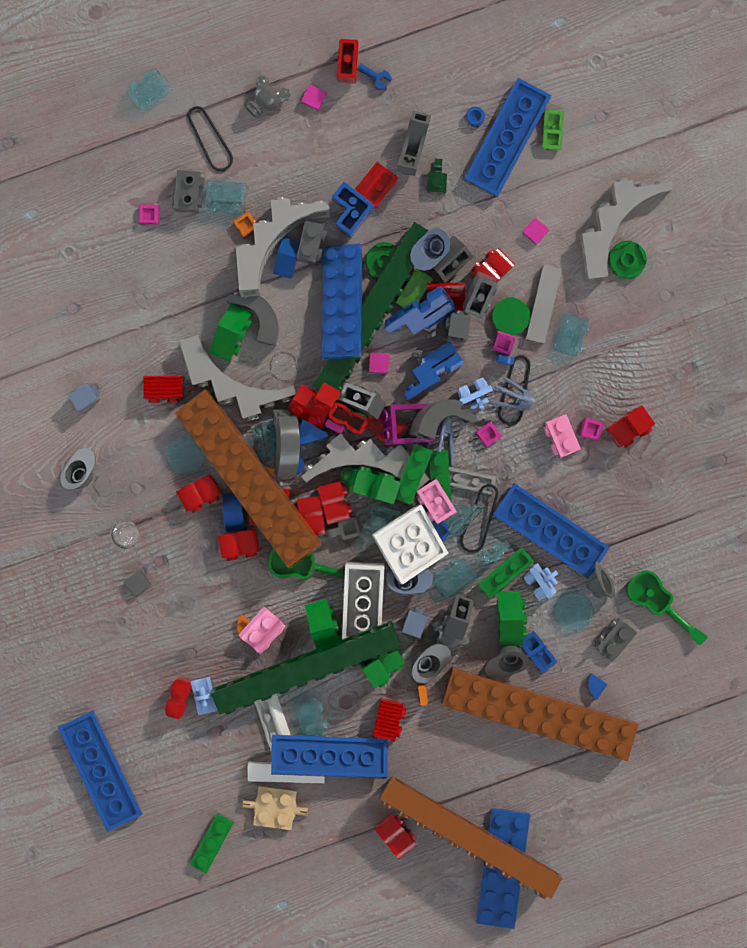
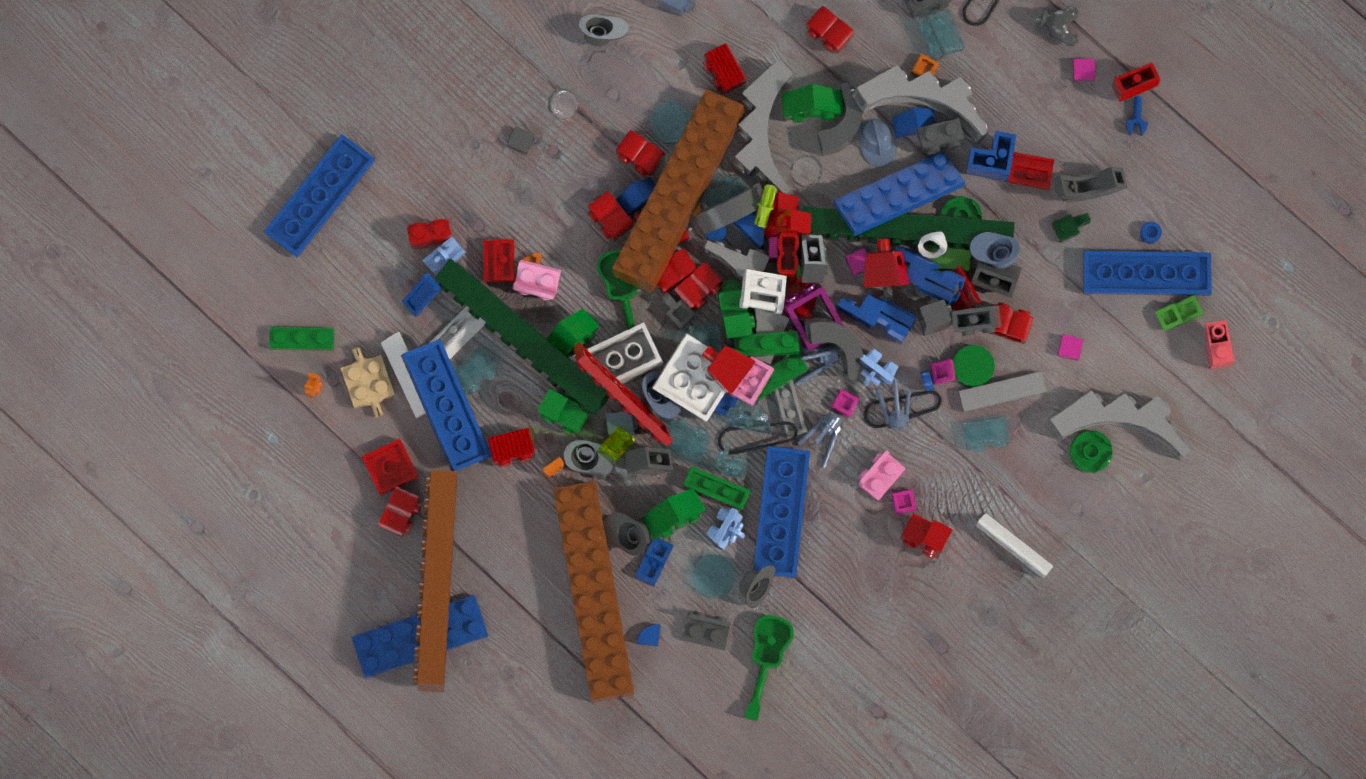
camera: 65 degrees right, 10 degrees down
none -> orange plate [304,373,323,399]
none -> red plate [362,438,419,496]
none -> blue tile [402,273,442,317]
none -> red plate [484,239,515,283]
none -> red plate [573,342,673,446]
none -> clear neon green slope [597,426,635,465]
none -> red torso [701,346,756,396]
none -> white plate [739,269,787,314]
none -> lime axle [754,184,777,228]
none -> sand blue plant [797,412,842,468]
none -> red brick [806,6,854,53]
none -> sand blue piece [859,118,896,167]
none -> red torso [864,239,909,288]
none -> white piece [918,232,947,258]
none -> white slope [976,514,1053,578]
none -> coral slope [1205,320,1234,370]

